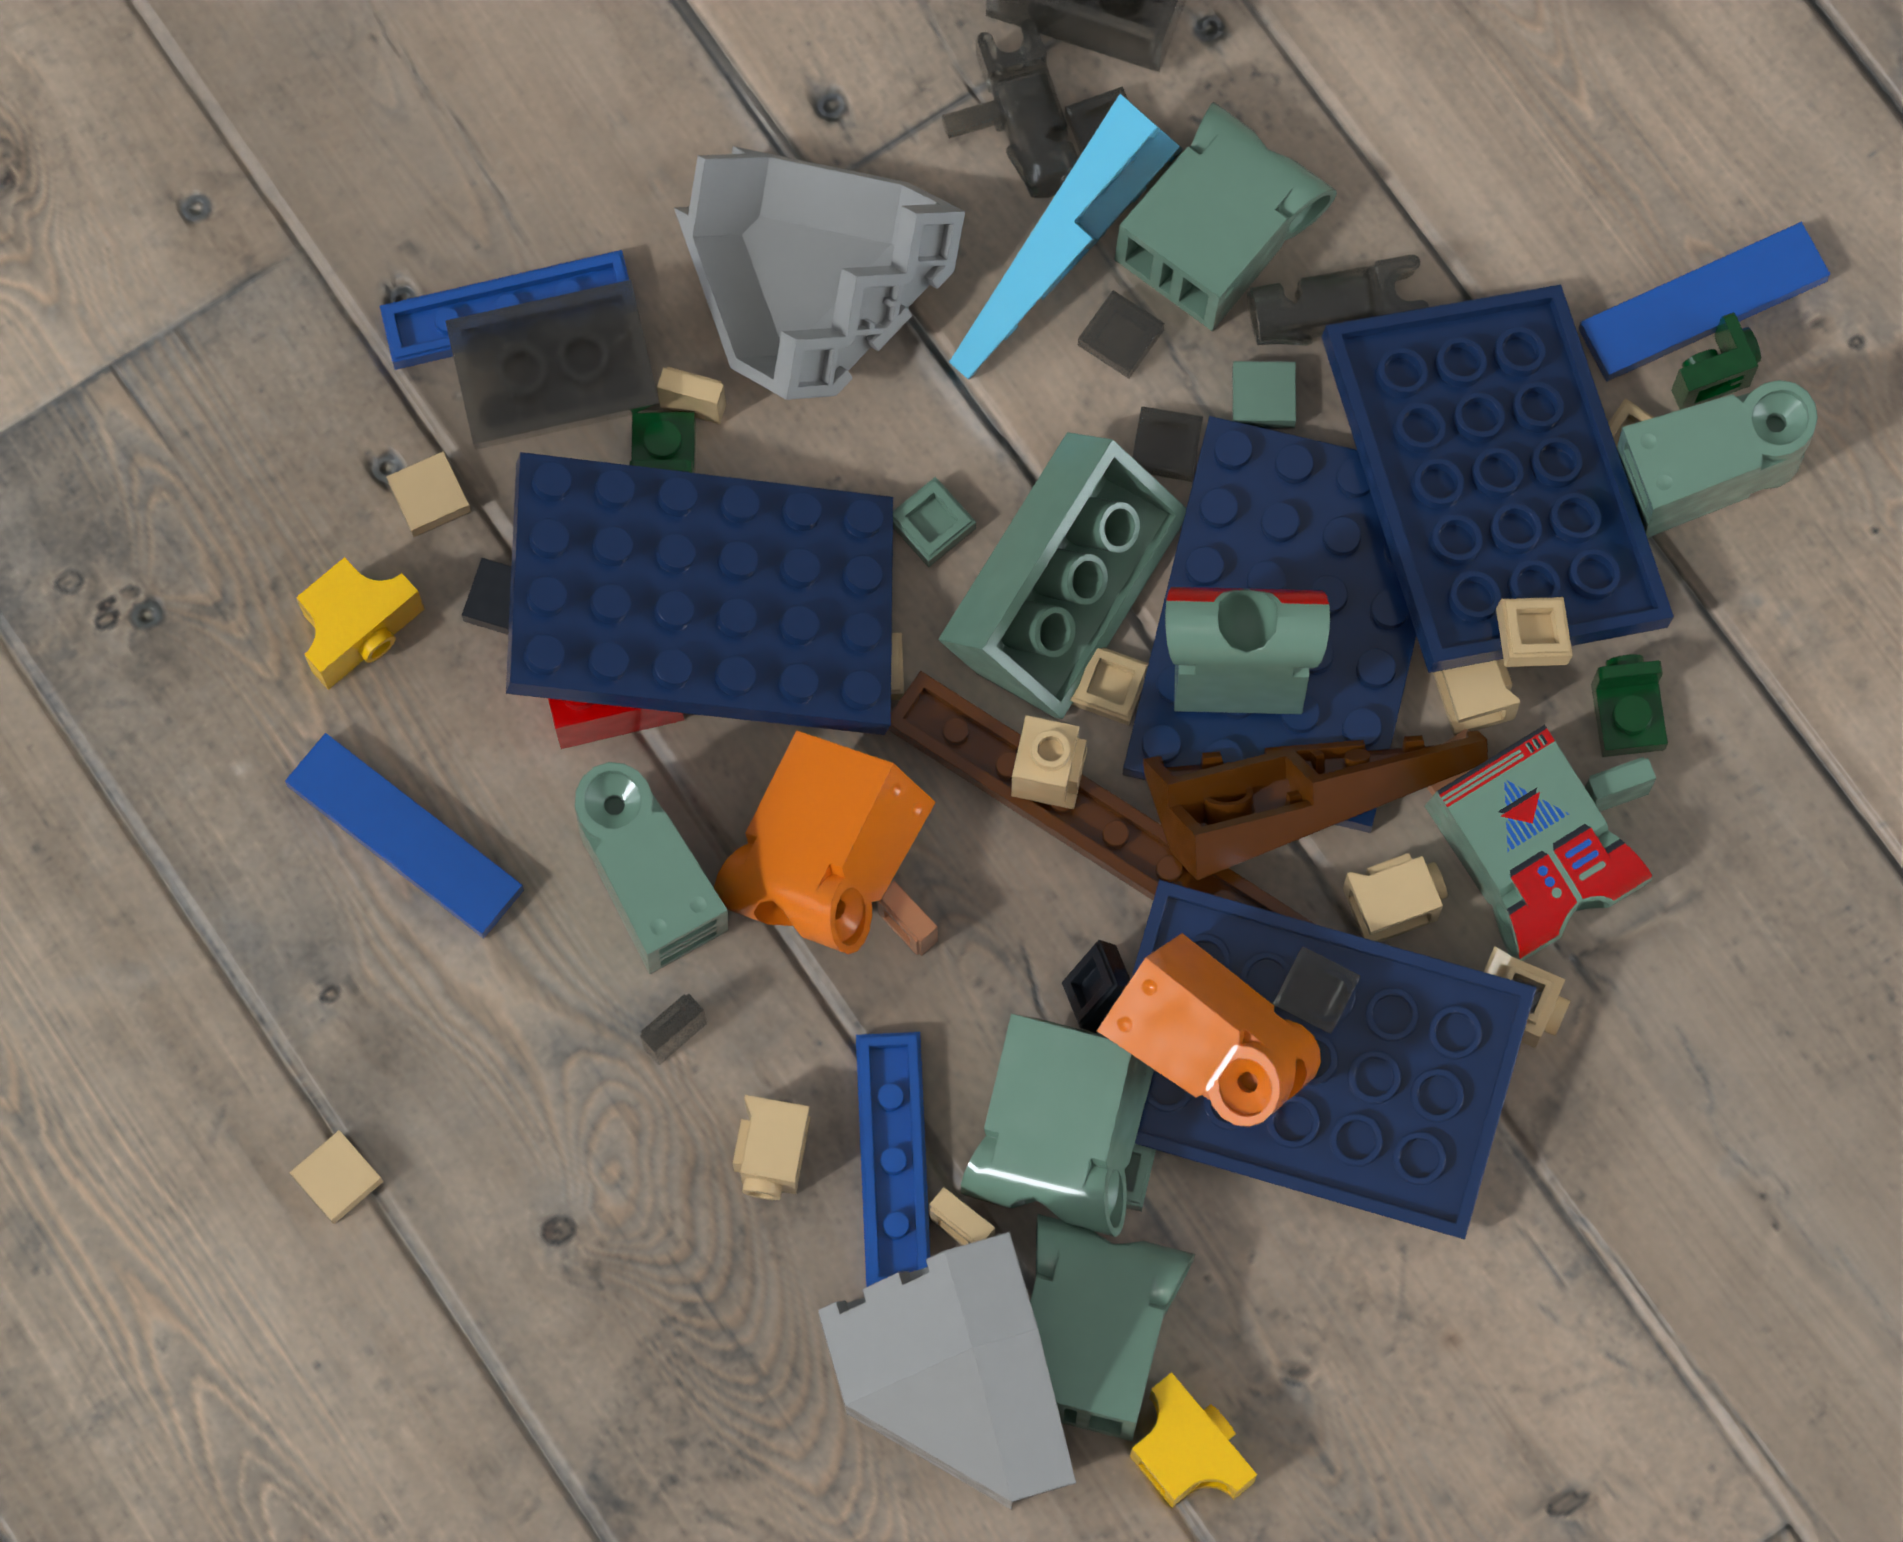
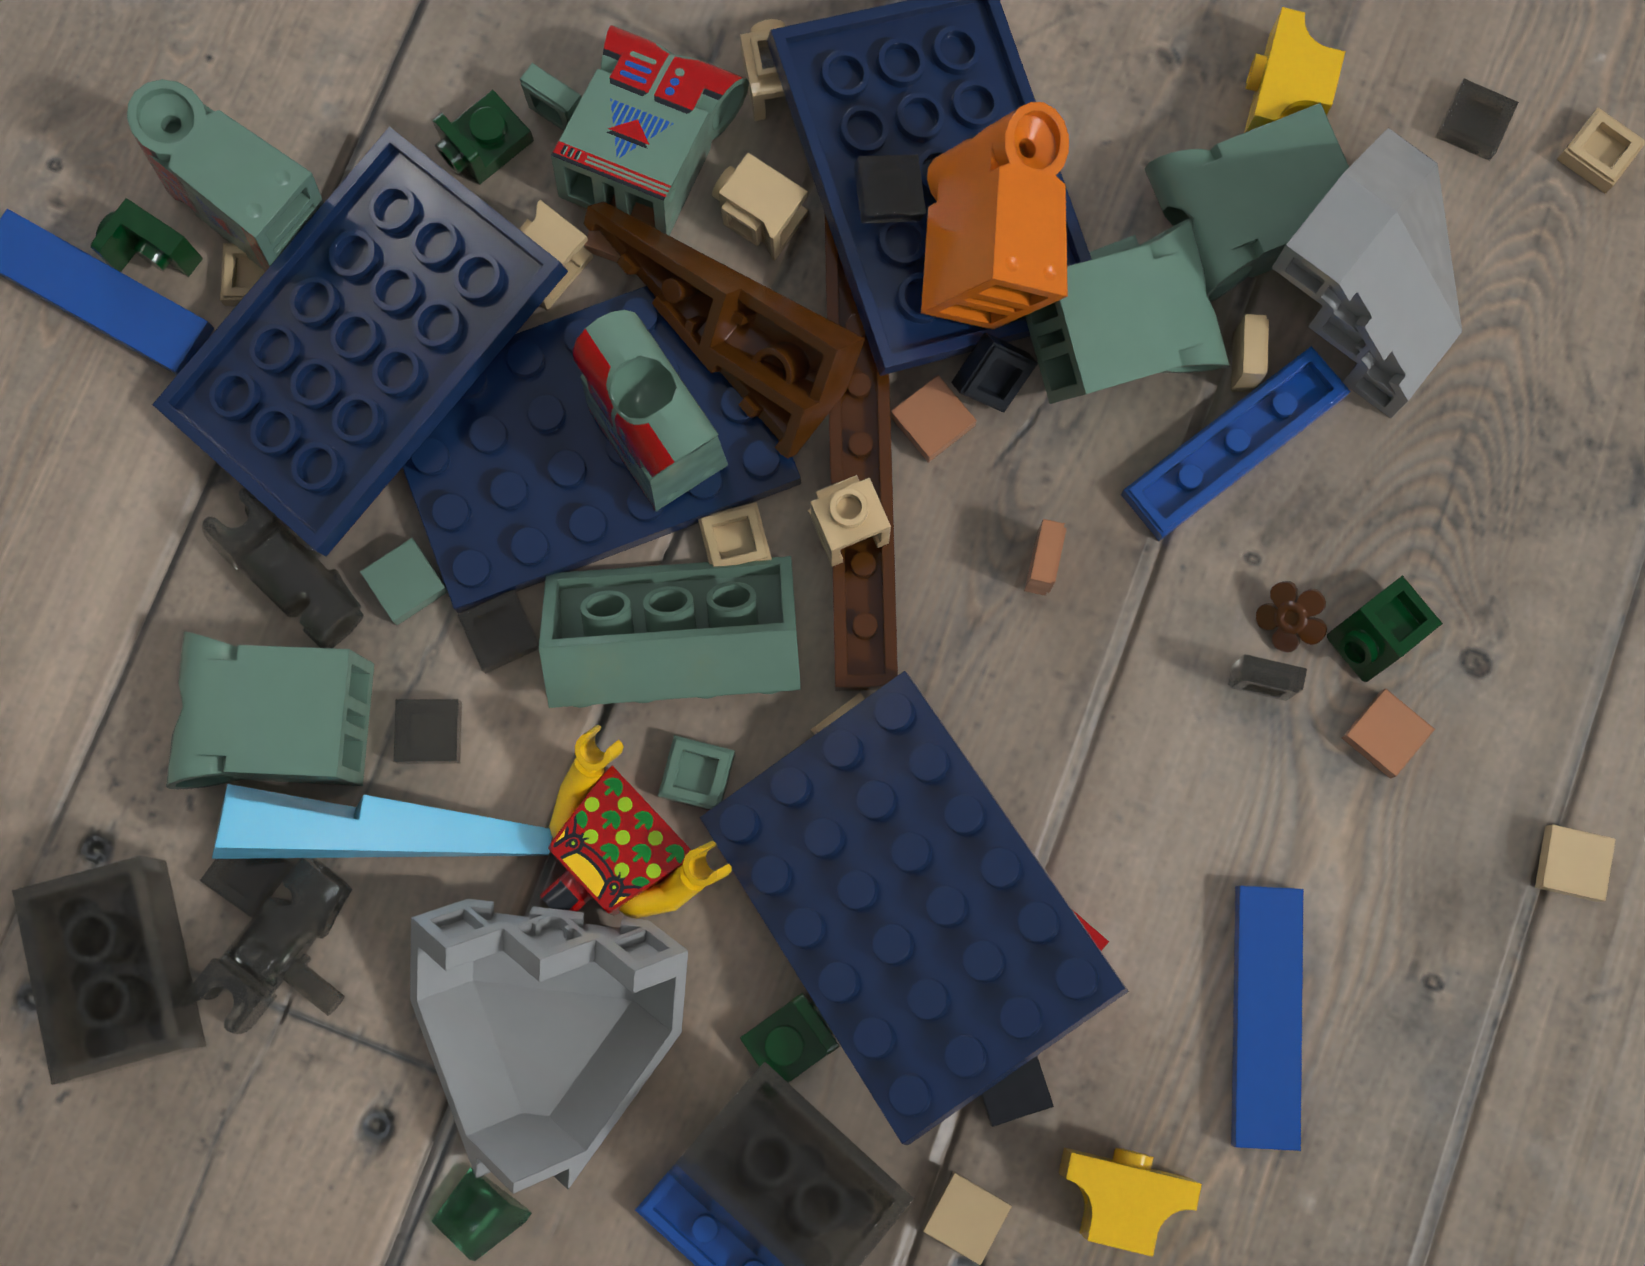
camera: 125 degrees left, 5 degrees up
sand green piece [575,762,728,974] -> none
tan tile [657,366,726,424] -> none
orange piece [714,730,936,955] -> none
tan window [733,1095,811,1200] -> none
tan tile [1496,597,1573,667] -> none
none -> clear green slope [431,1167,532,1261]
none -> torso [540,725,732,919]
none -> nougat tile [891,375,977,463]
none -> reddish brown plant [1256,581,1327,652]
none -> dark green bracket [1327,575,1443,682]
none -> nougat tile [1342,689,1435,779]

